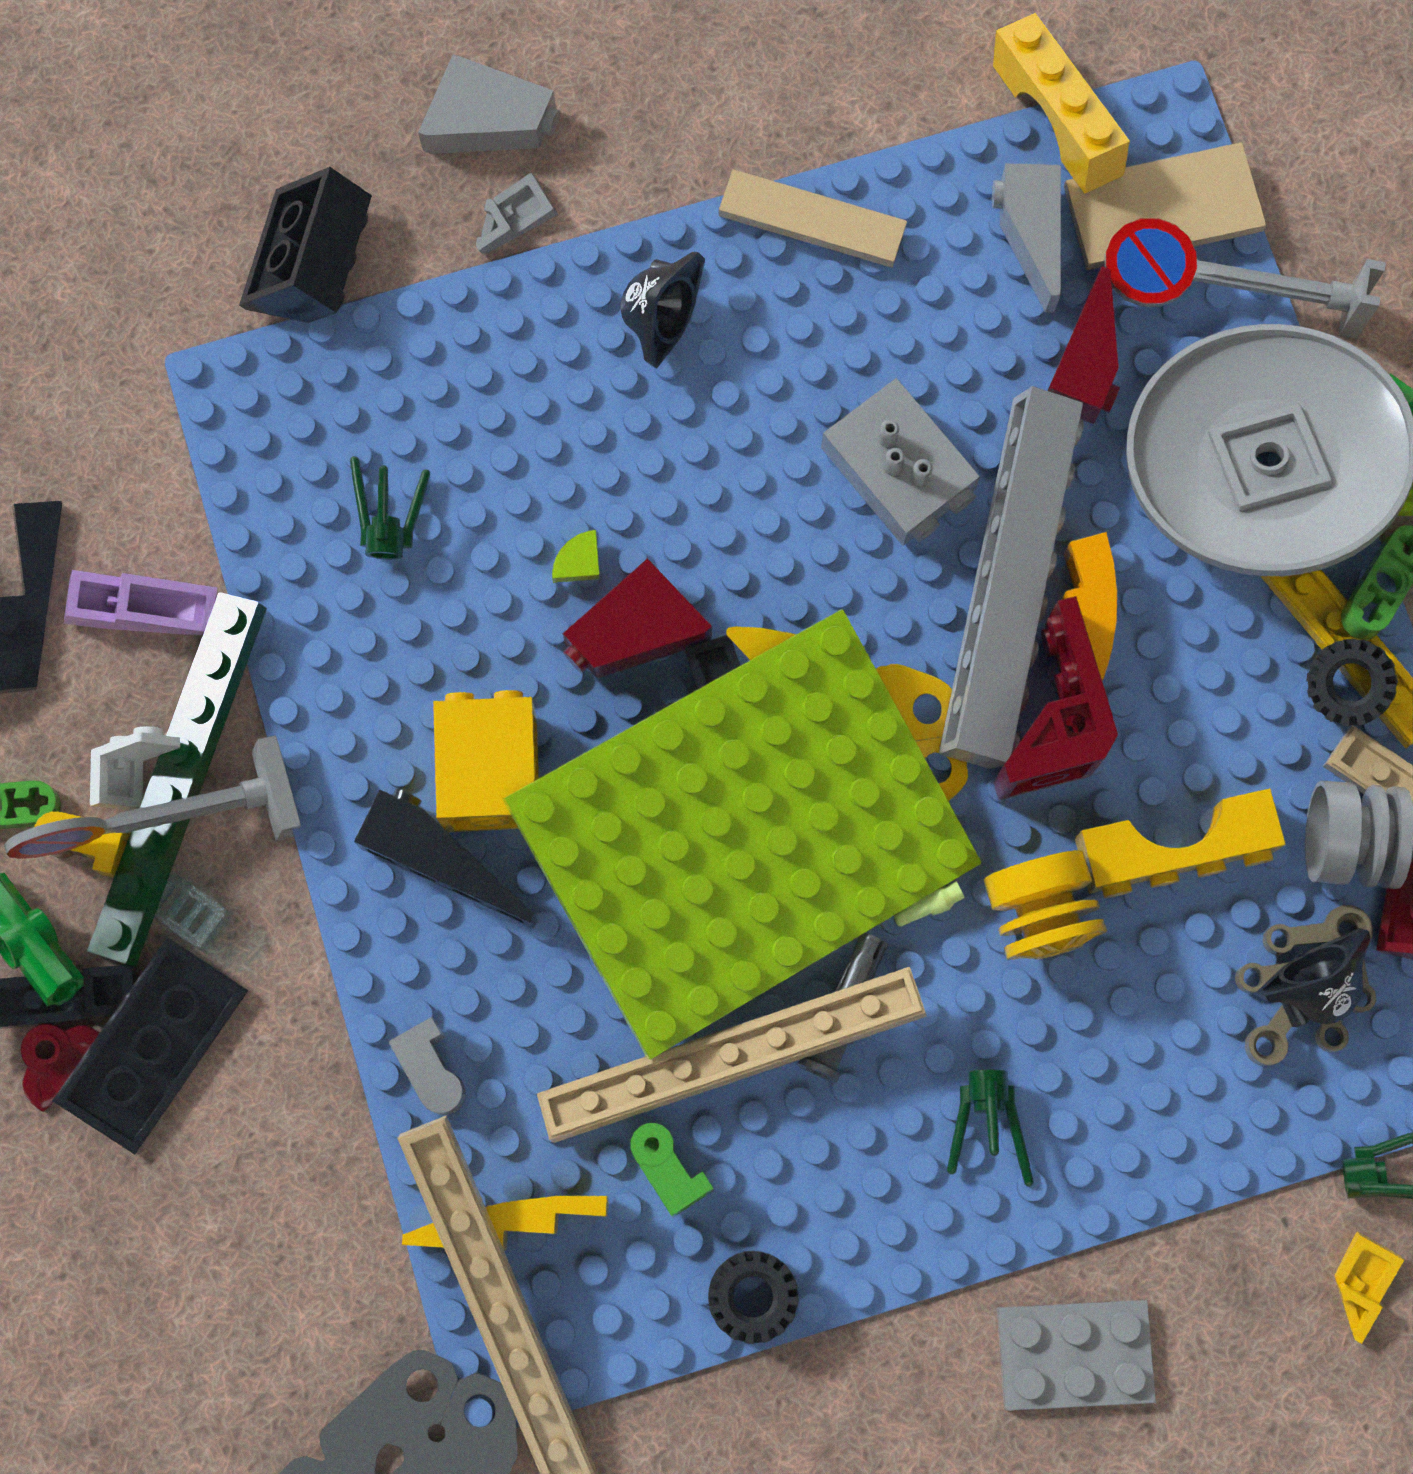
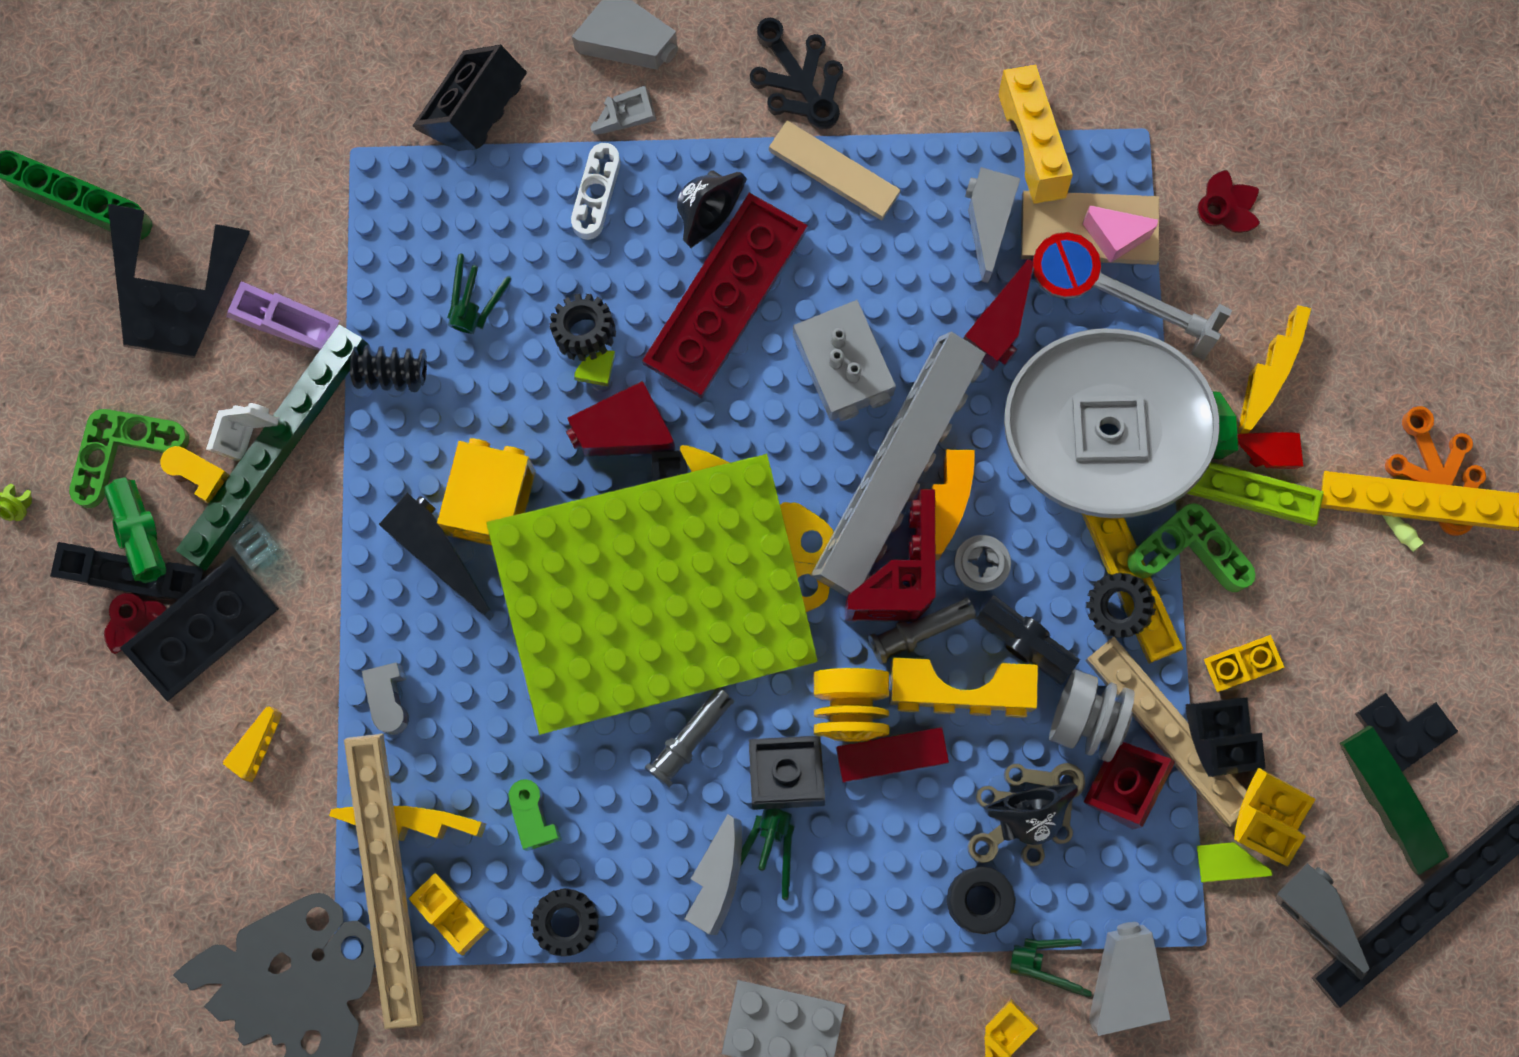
camera: 15 degrees right, 0 degrees up
light grey piece [4,735,301,859] -> none
tan tile [537,967,927,1143] -> none
yellowish green piece [894,881,965,927] -> none
none -> yellow slope [223,706,282,782]
none -> black piece [350,345,427,392]
none -> yellow slope [408,873,489,956]
none -> black tyre [549,294,616,361]
none -> white beam [571,143,620,240]
none -> dark red plate [642,192,808,399]
none -> light grey slope [685,814,742,935]
none -> black tile [749,736,825,810]
none -> black plant [750,17,843,130]
none -> dark red tile [836,727,949,783]
none -> dark grey pin [868,597,976,665]
none -> black tyre [946,866,1016,934]
none -> light grey gear [954,535,1011,592]
none -> black piece [974,595,1080,685]
none -> bright pink slope [1083,206,1158,263]
none -> dark red plate [1197,170,1260,233]

